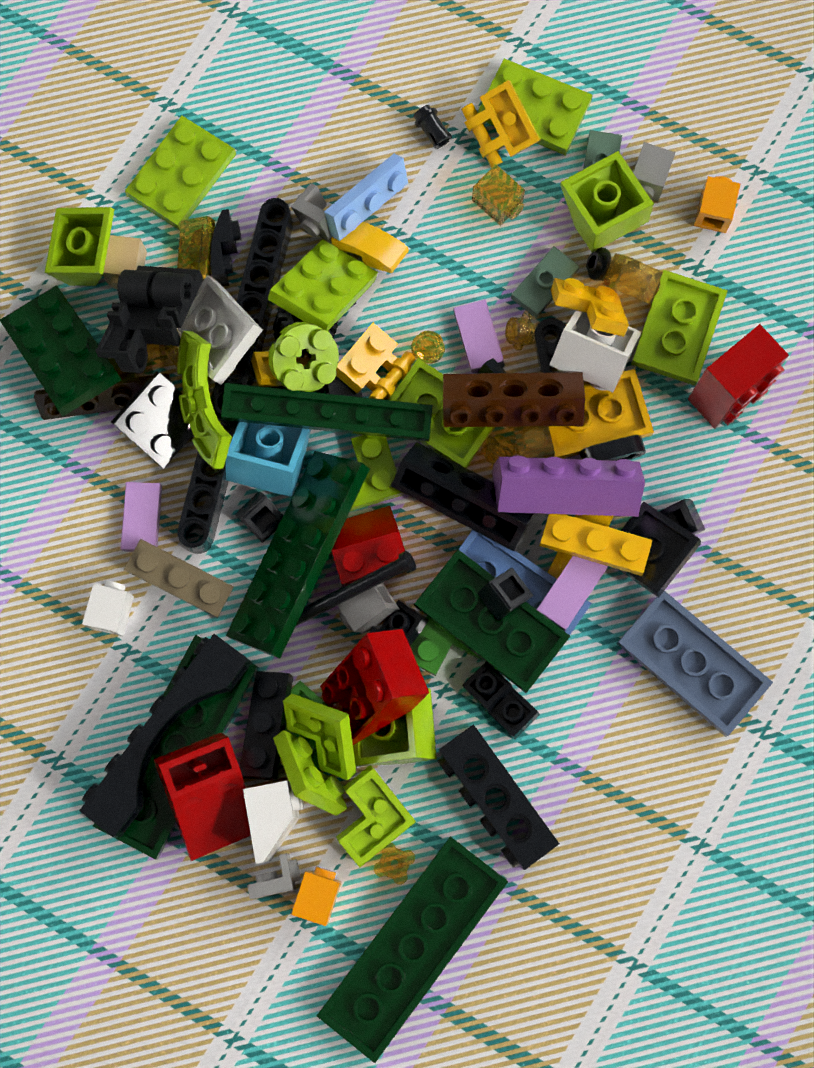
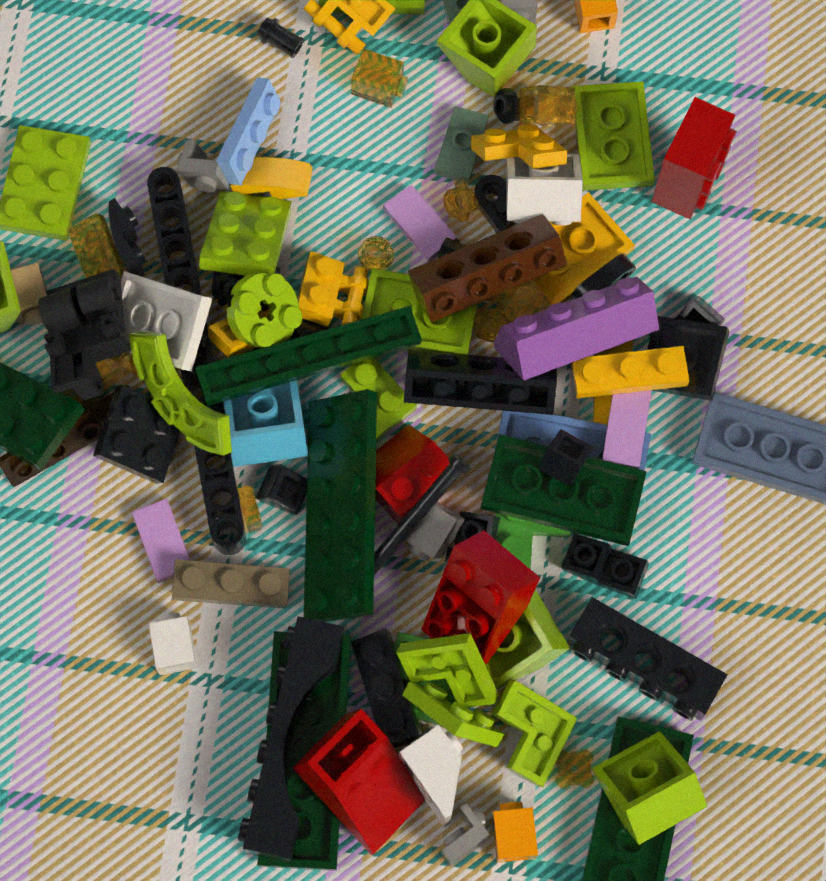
camera: 30 degrees left, 5 degrees down
none -> clear yellow tile [237,485,263,533]
none -> lime slope [592,731,708,845]

